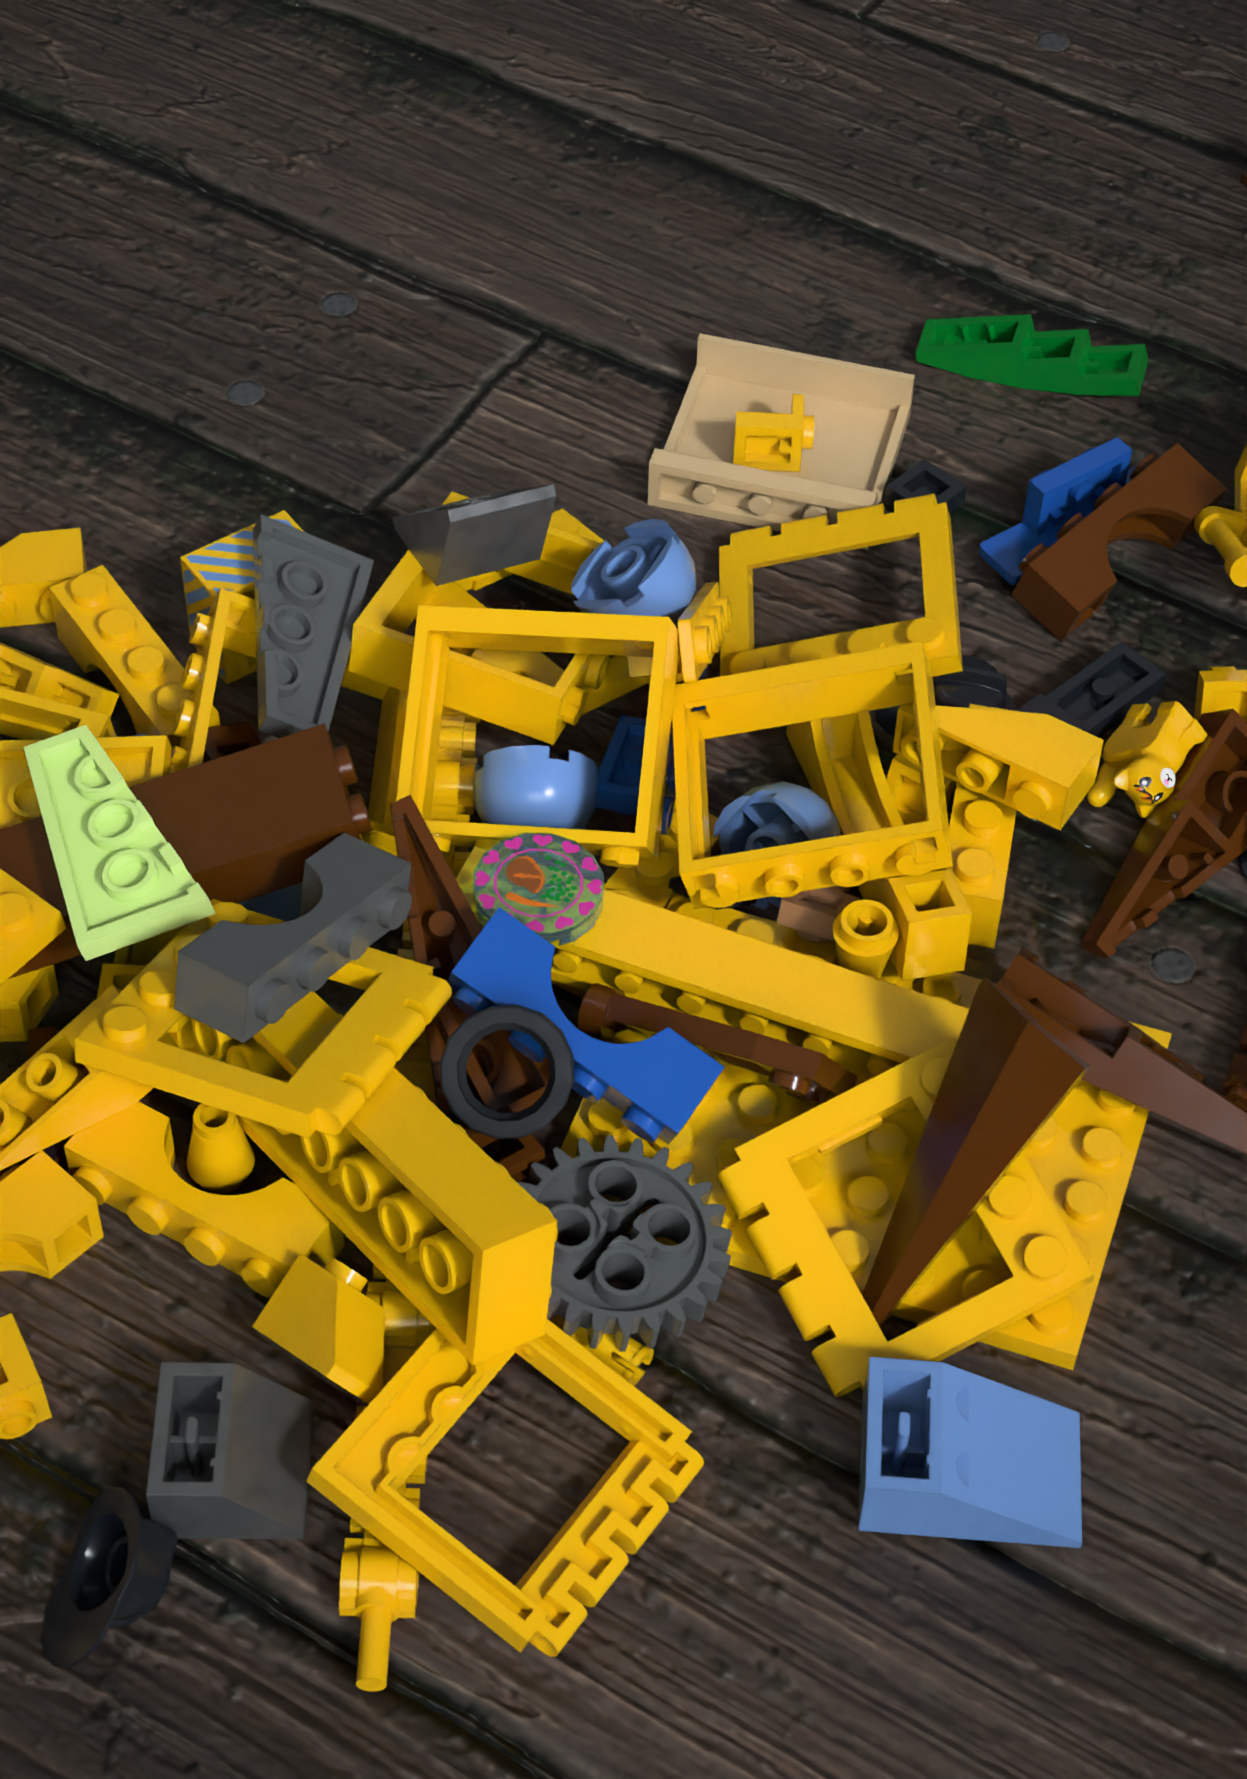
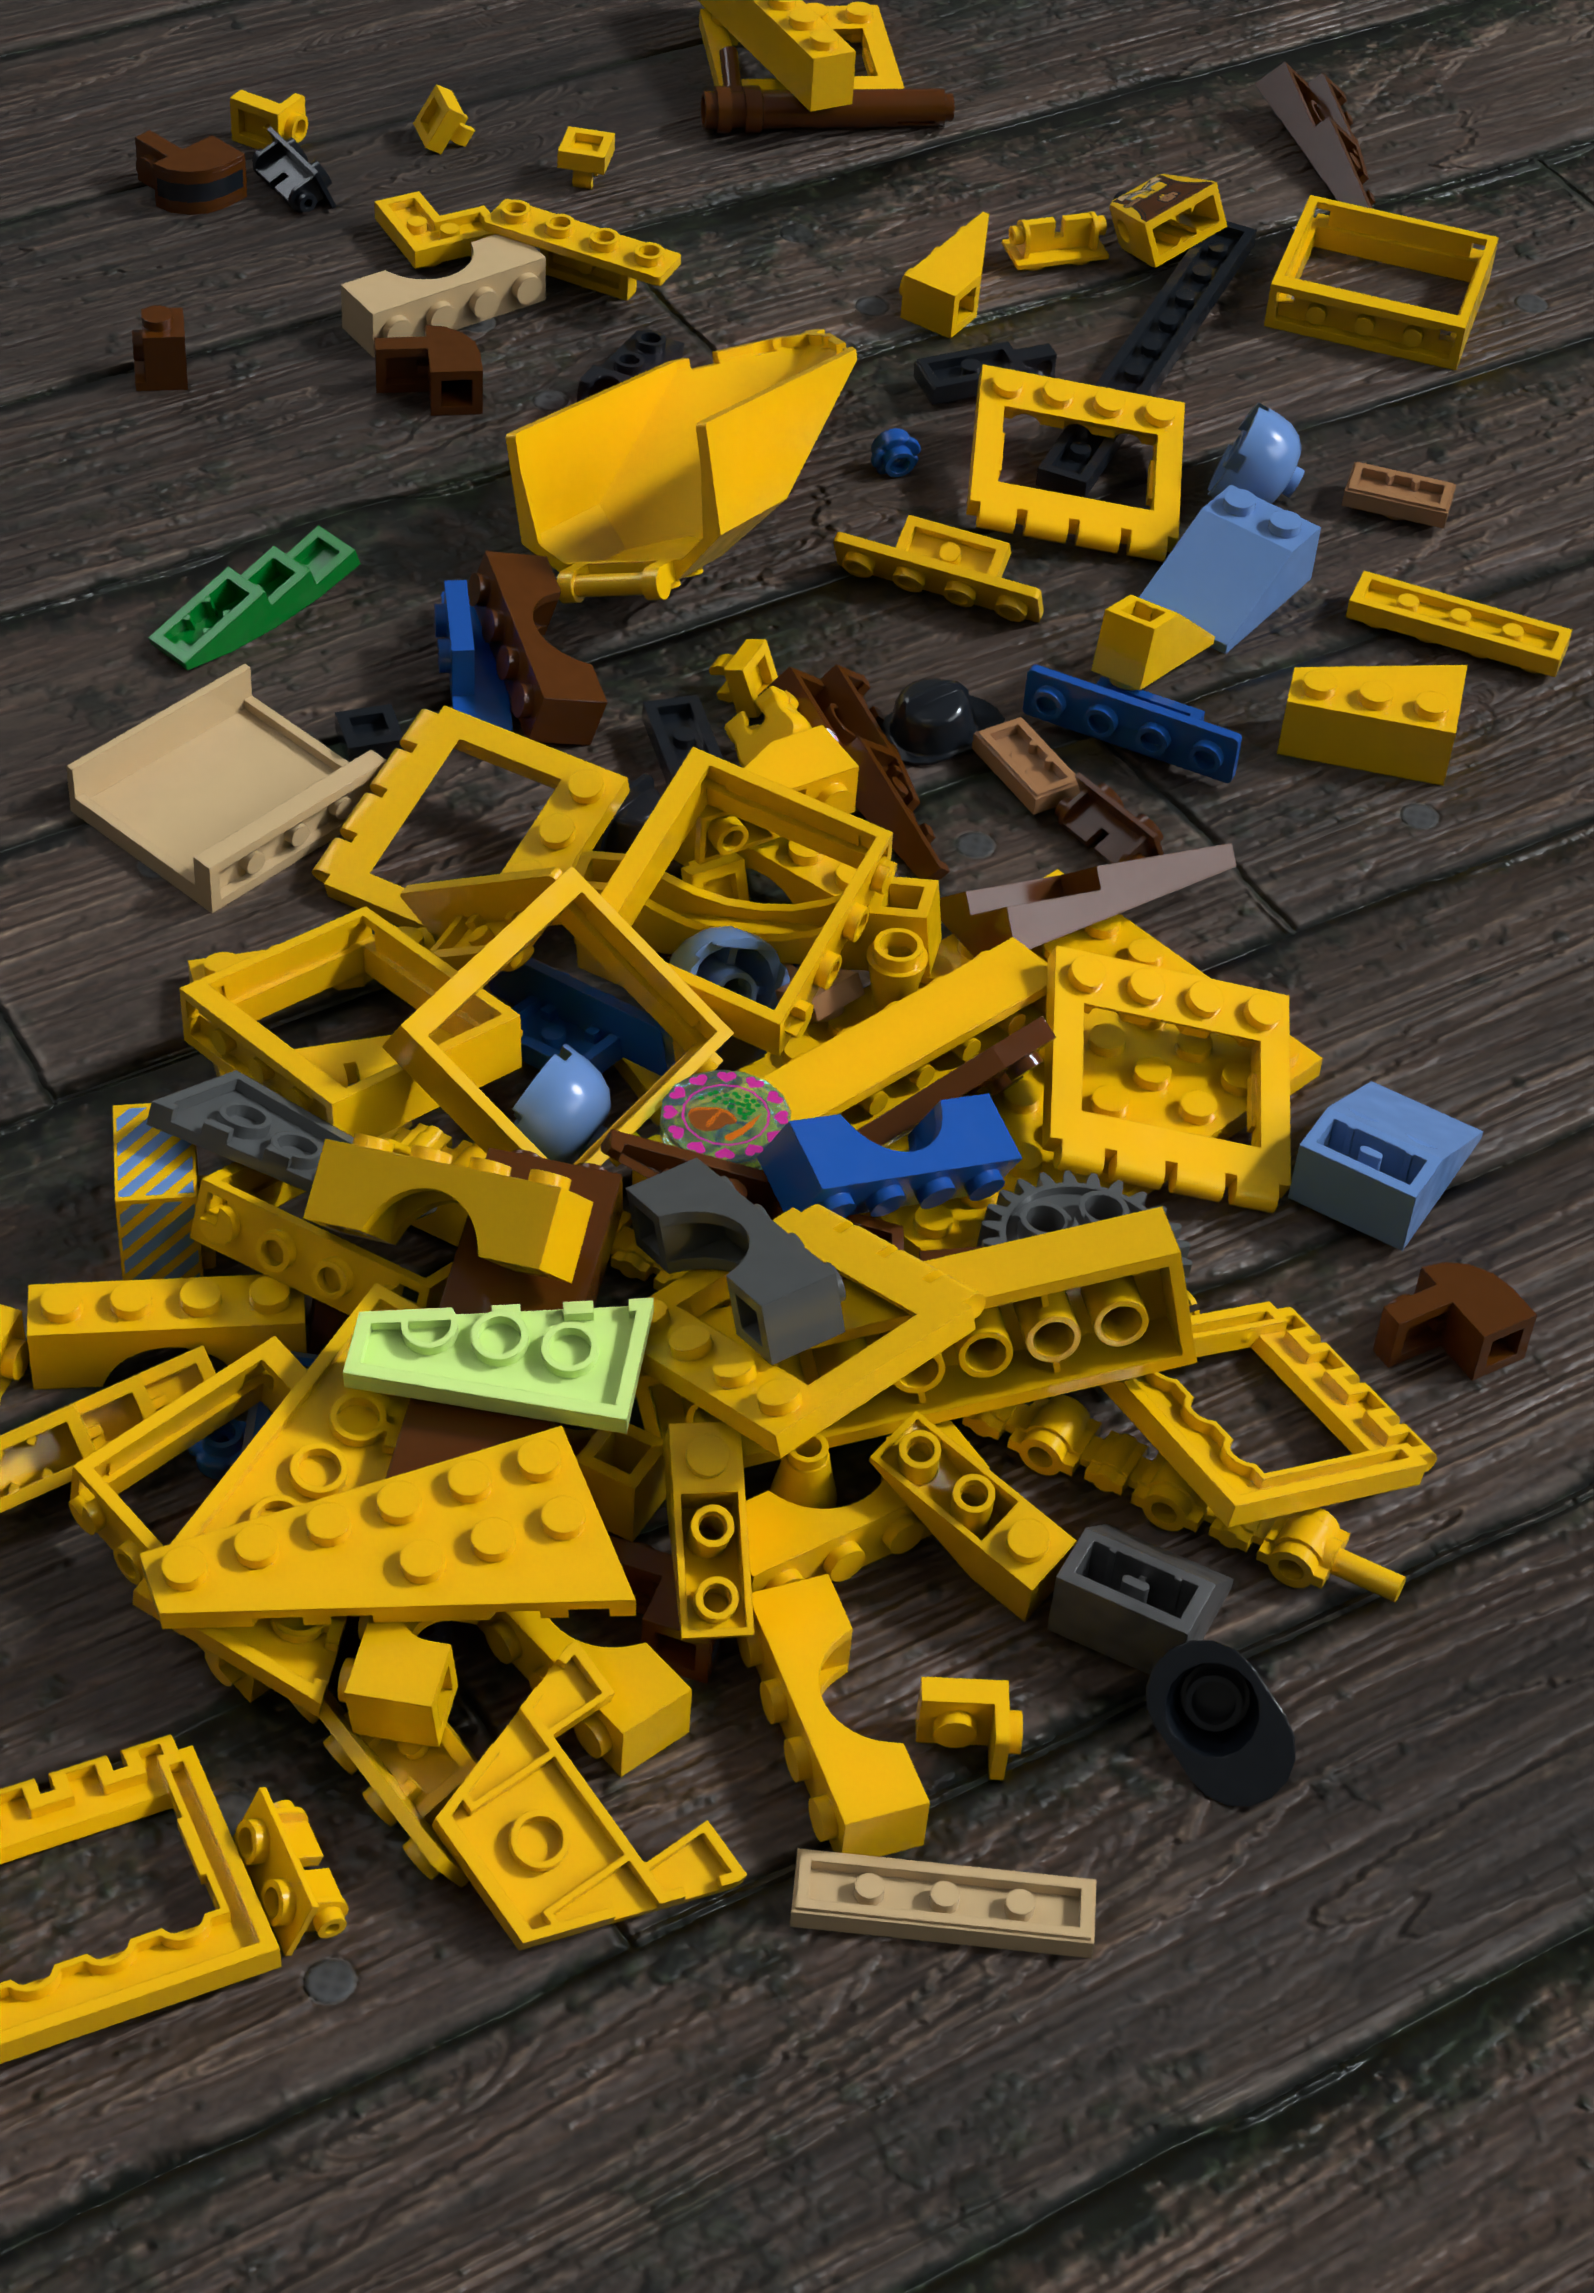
camera: 65 degrees left, 5 degrees down
yellow slope [252,1254,385,1404] -> none
flat silver slope [392,484,556,586] -> none
black tyre [440,1005,575,1139] -> none
medium blue cylinder [571,519,696,628] -> none
yellow bracket [733,394,814,472] -> none
reddish brown wedge [862,978,1091,1327] -> none
none -> yellow arch [303,1133,594,1284]
none -> yellow slope [869,1410,1077,1622]
none -> reddish brown brick [1373,1262,1537,1381]

